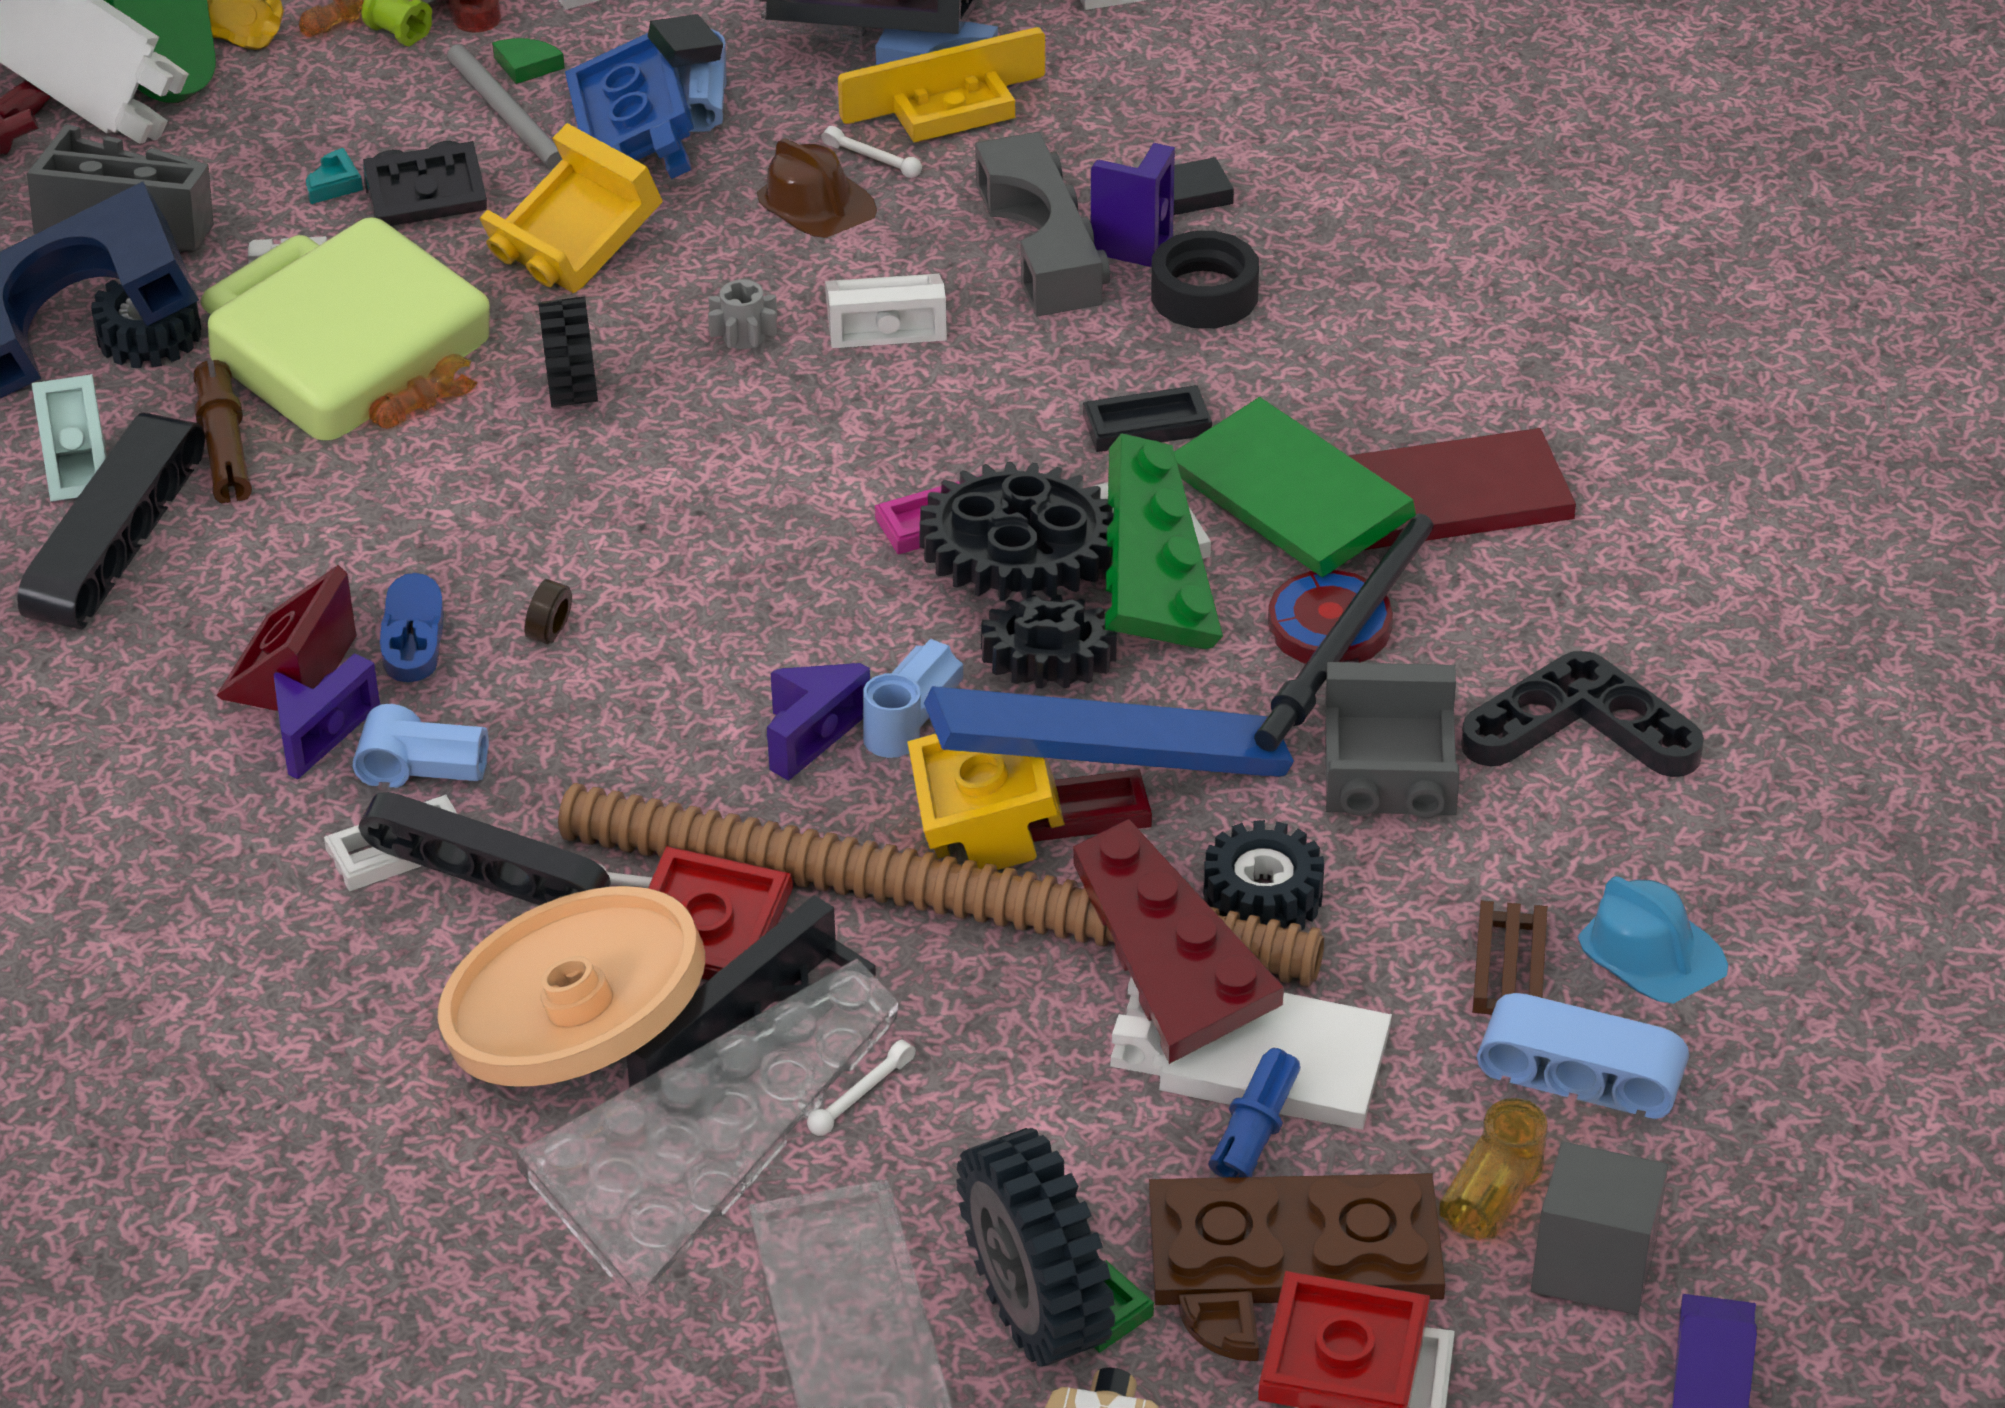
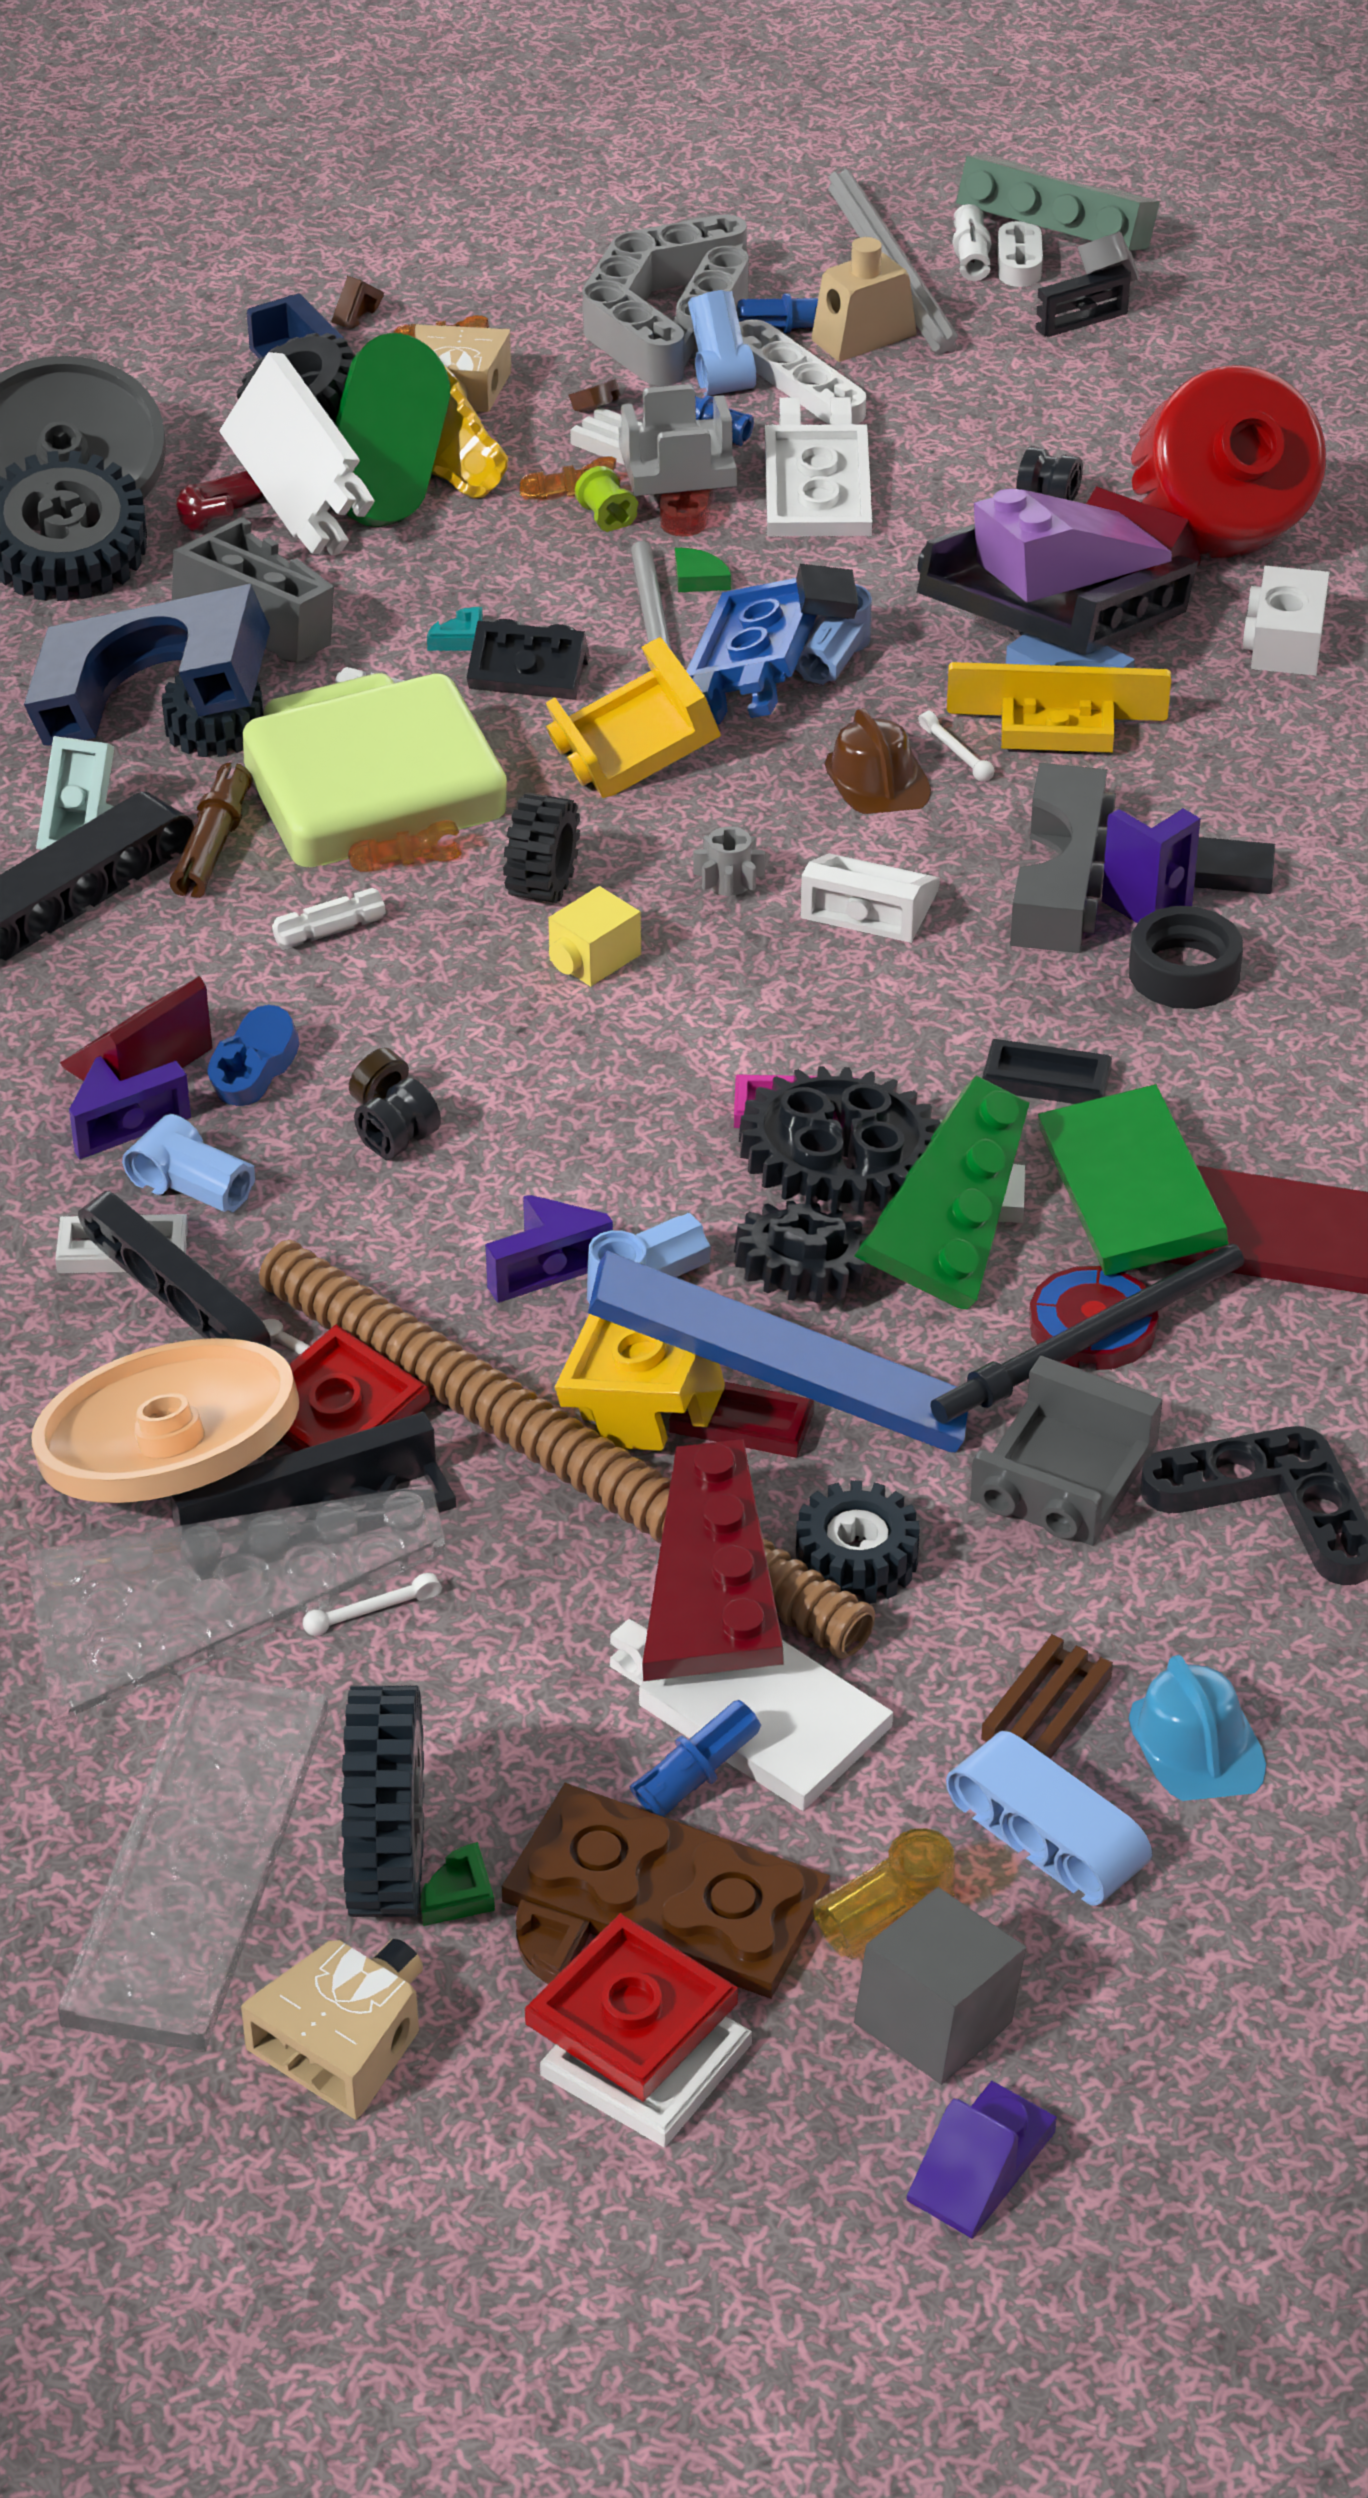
camera: 25 degrees right, 0 degrees up
none -> white axle [272,888,386,950]
none -> black wheel [354,1077,441,1161]
none -> light yellow brick [548,886,641,987]

